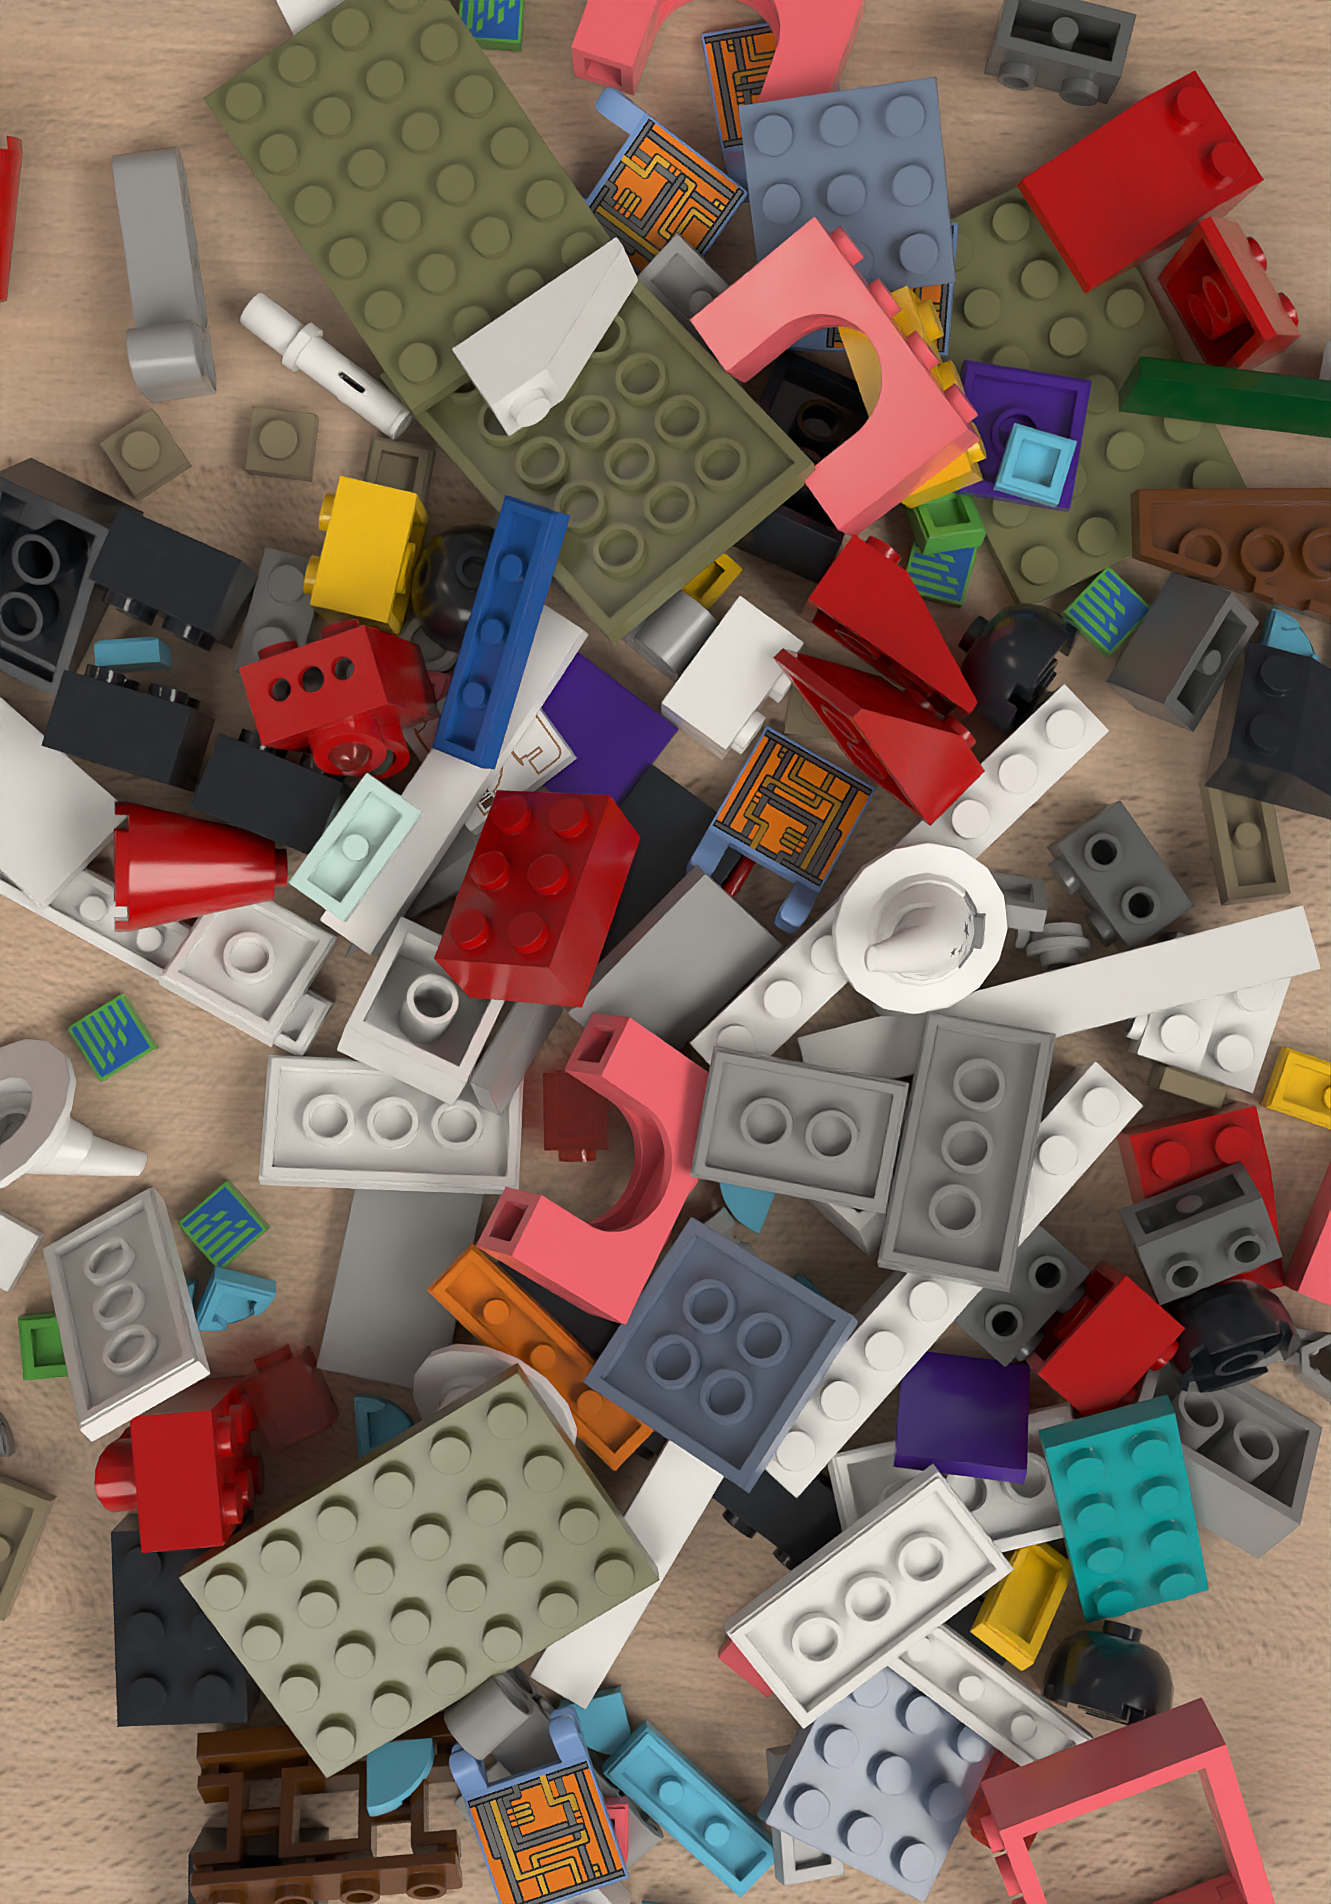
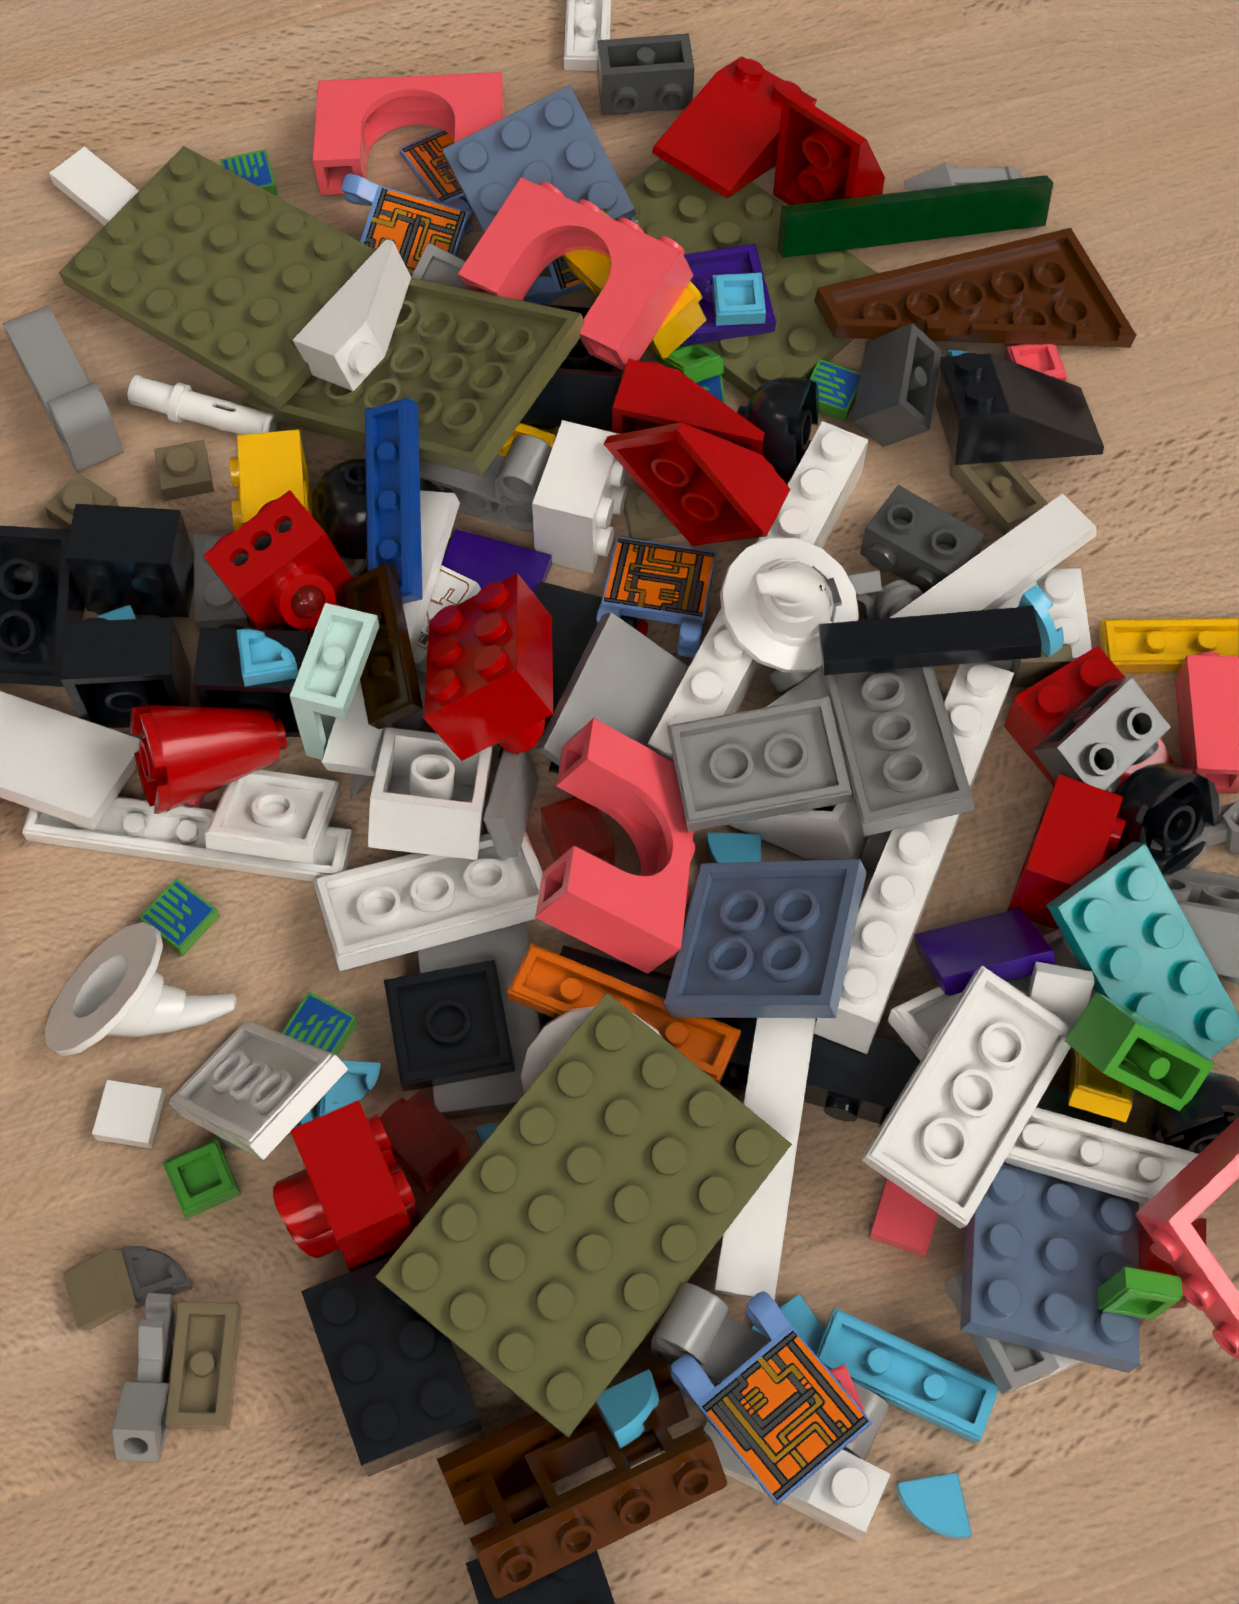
camera: 20 degrees left, 25 degrees down
dark grey brick [954,1224,1091,1367] -> none
none -> medium azure tile [236,629,299,687]
none -> dark brown tile [342,563,423,730]
none -> black tile [384,960,515,1092]
none -> black tile [819,606,1042,675]
none -> medium azure tile [1018,585,1064,657]
none -> white tile [1027,962,1095,1027]
none -> bright green brick [1065,992,1215,1111]
none -> bright green tile [1097,1267,1183,1320]

